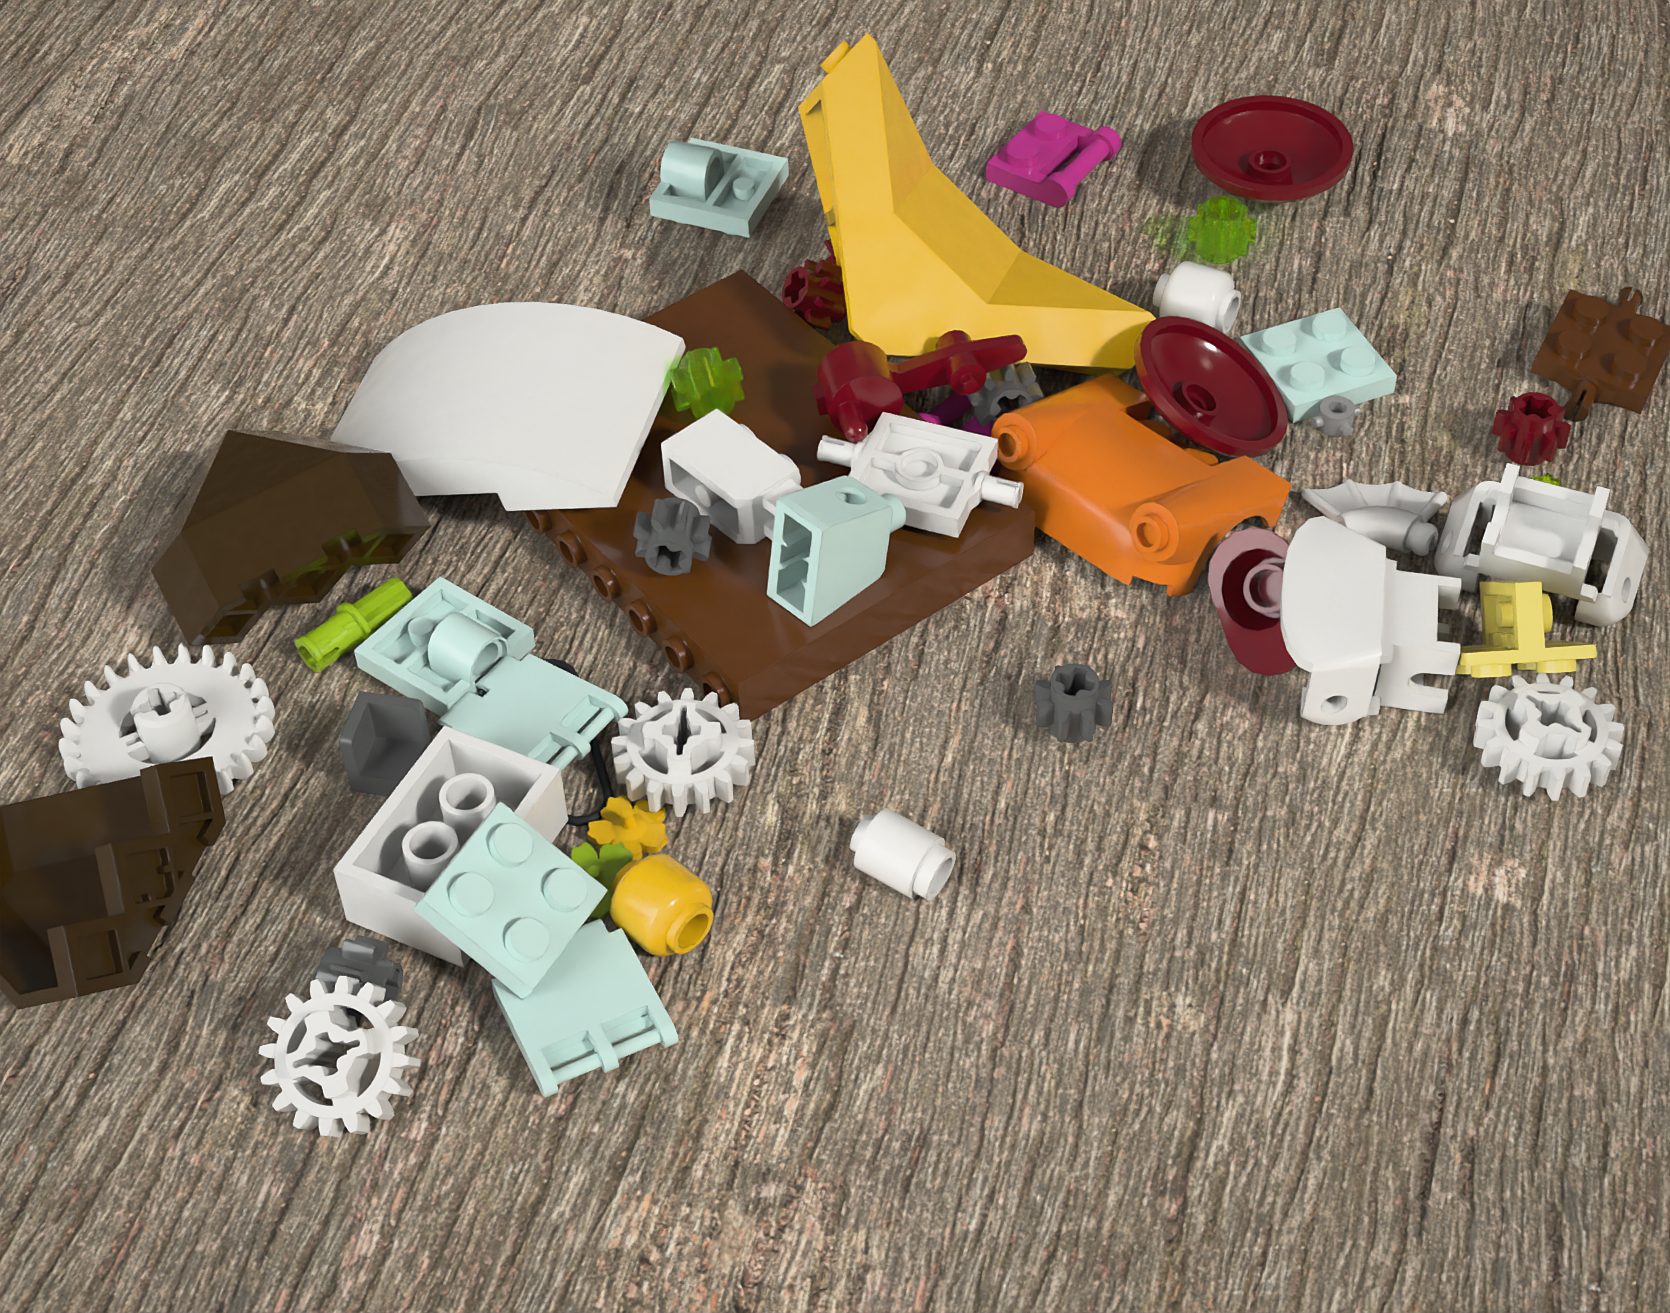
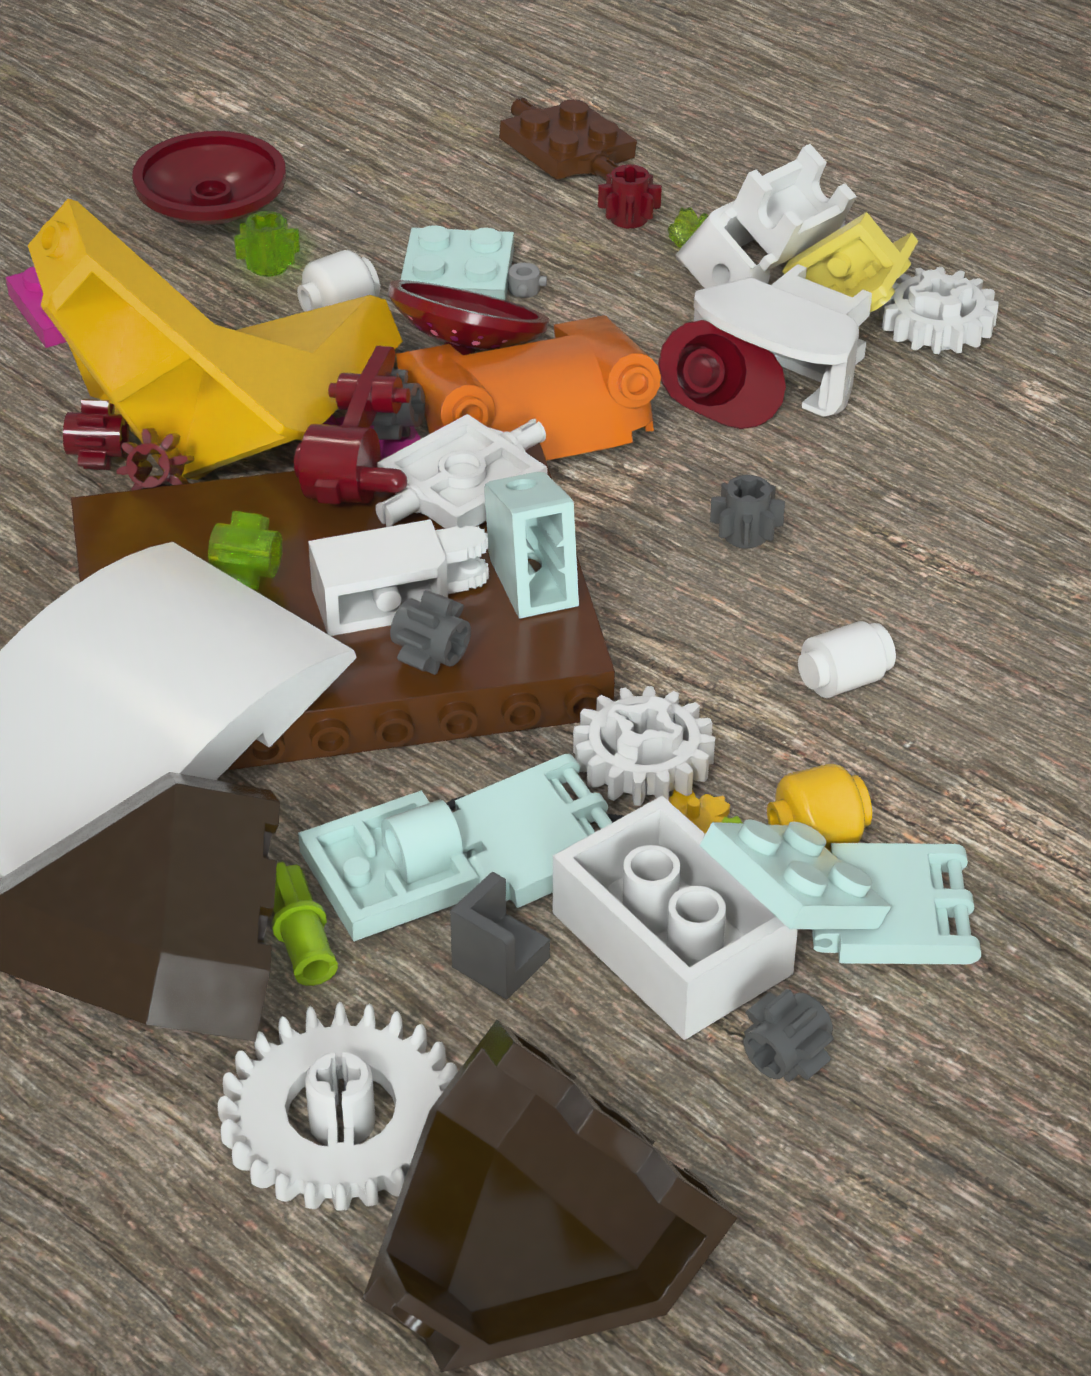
camera: 65 degrees left, 5 degrees down
white gear [259,976,421,1137] -> none
white arm [1301,479,1448,556] -> none

